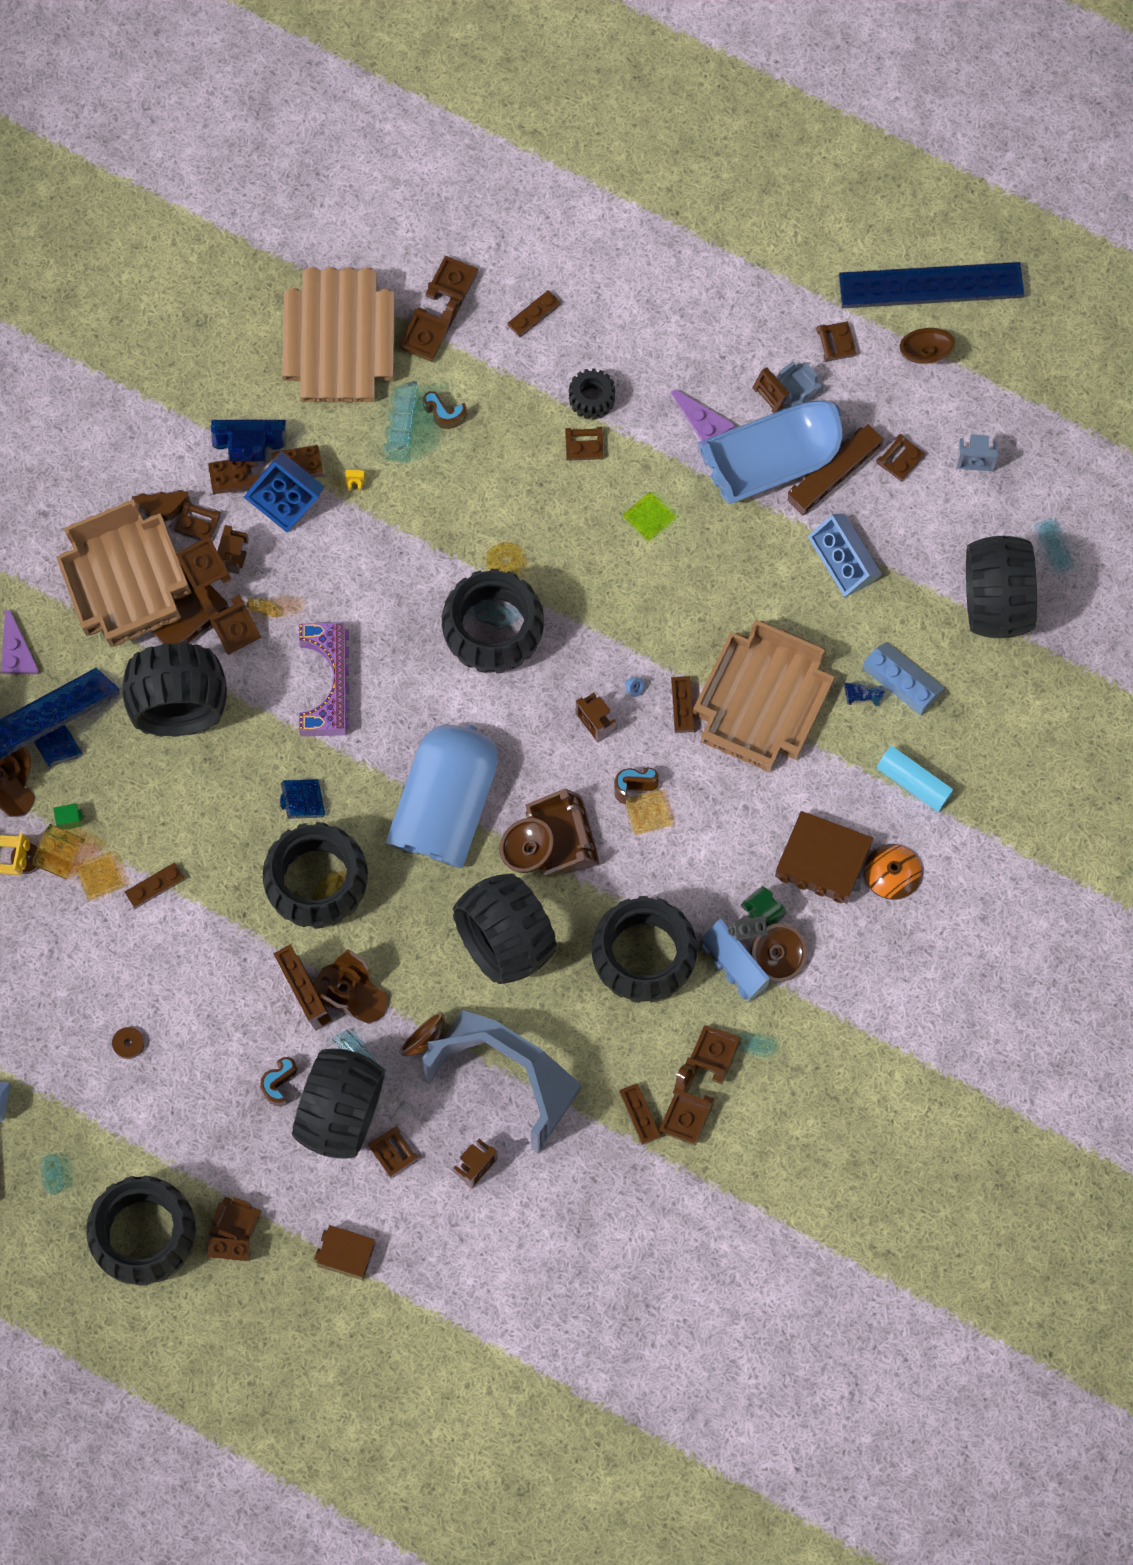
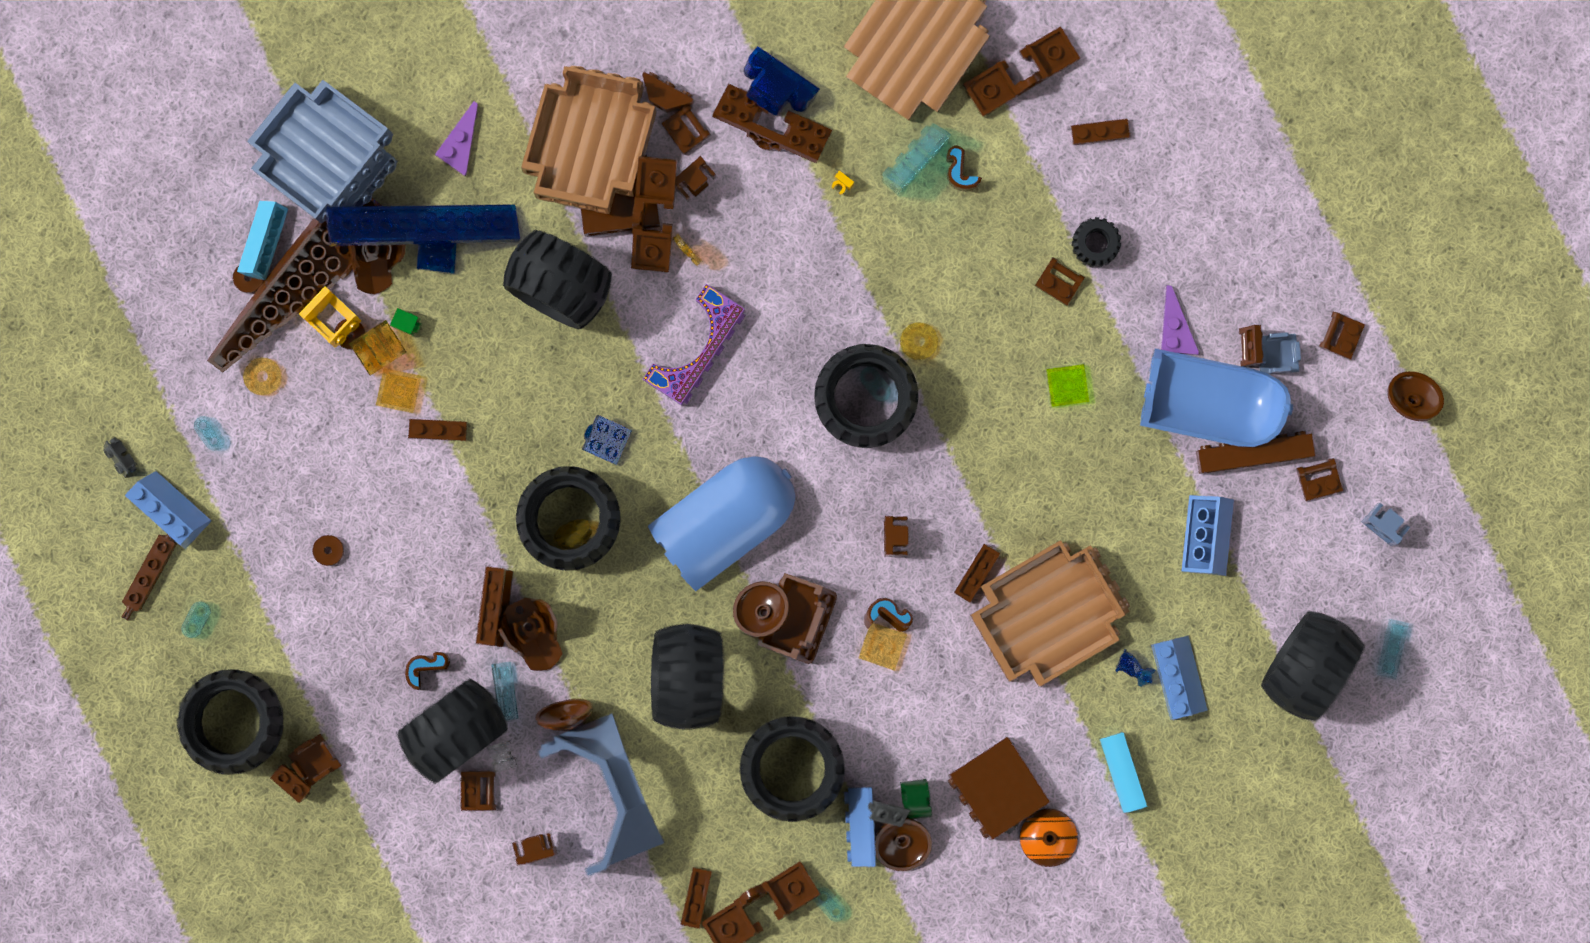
camera: 35 degrees right, 15 degrees up
blue slope [244,451,325,532] -> none
reddish brown brick [314,1225,376,1281] -> none
medium blue tile [625,676,645,696] -> none
clear blue plate [838,262,1024,309] -> none

